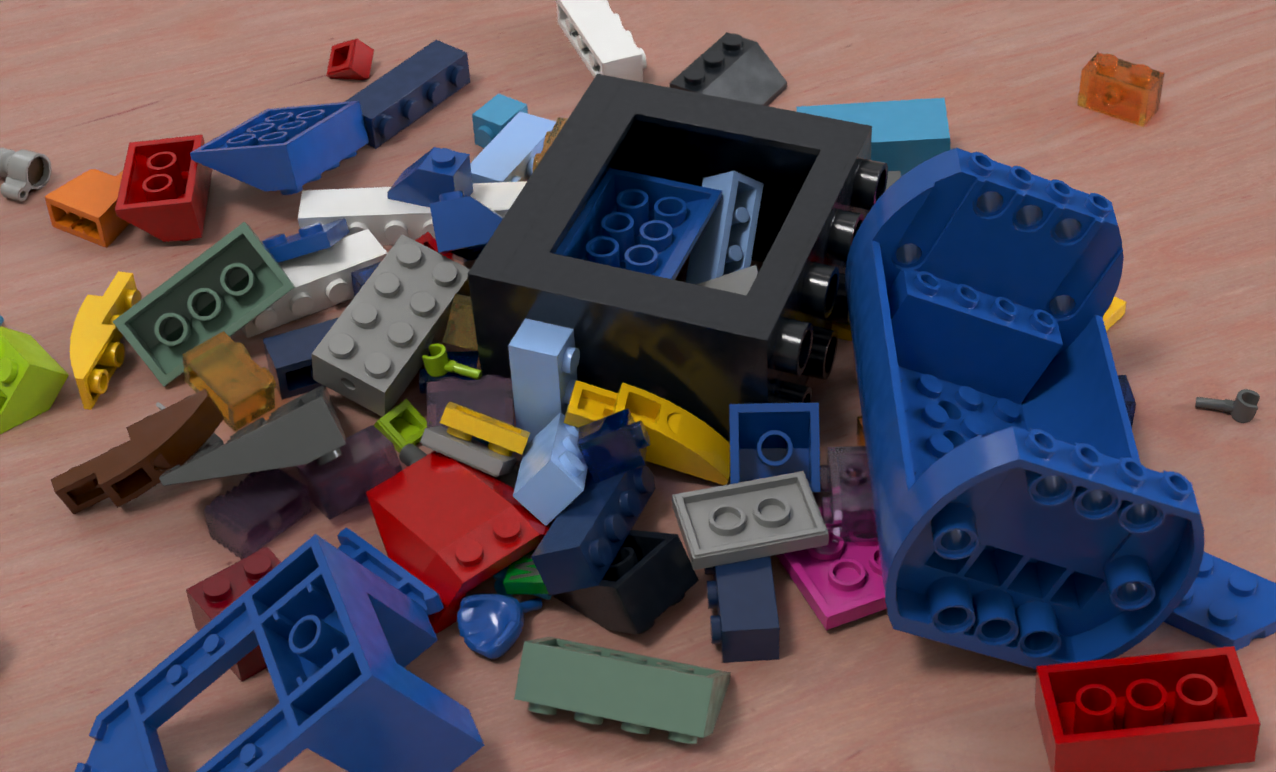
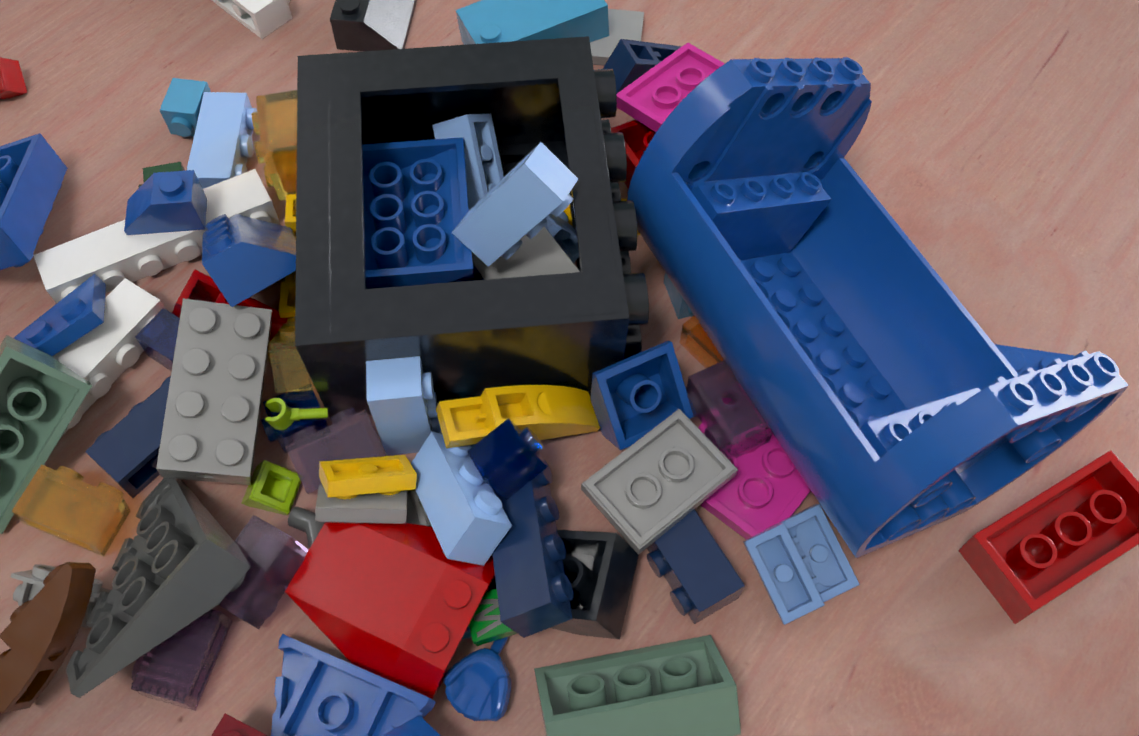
camera: 30 degrees left, 20 degrees up
dark blue brick [345,40,470,149] -> none
dark grey hand [1195,389,1260,423] -> none
none -> light blue brick [452,142,578,267]
none -> medium blue slope [743,504,860,625]

